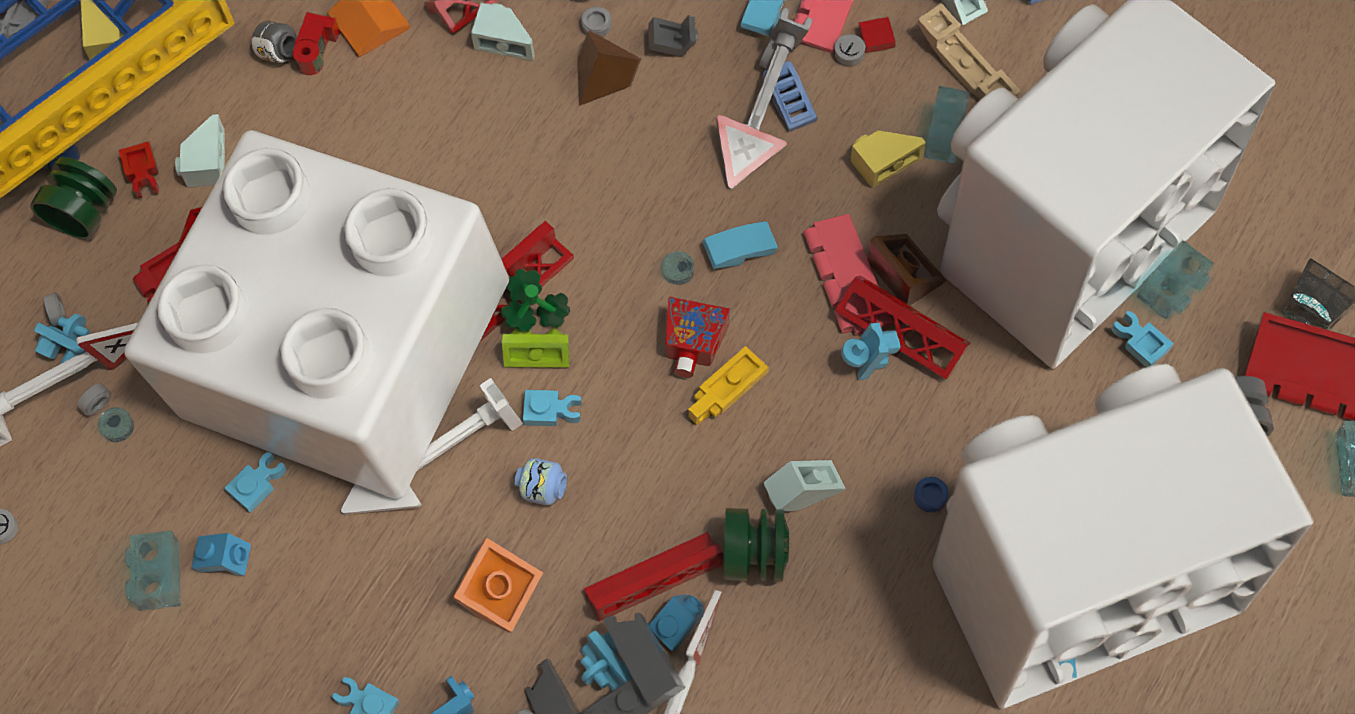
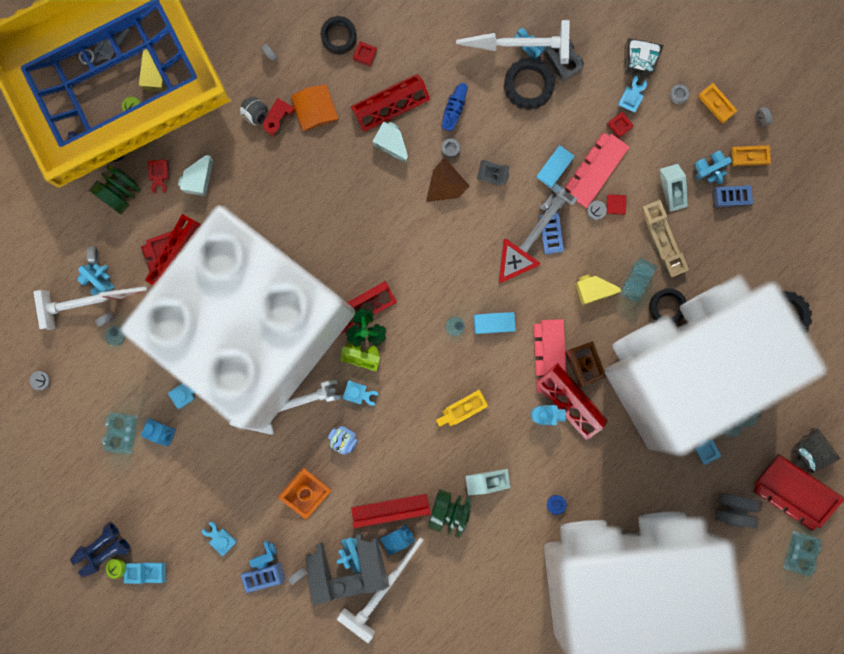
camera: 10 degrees right, 20 degrees up
red torso [665,297,730,378] -> none

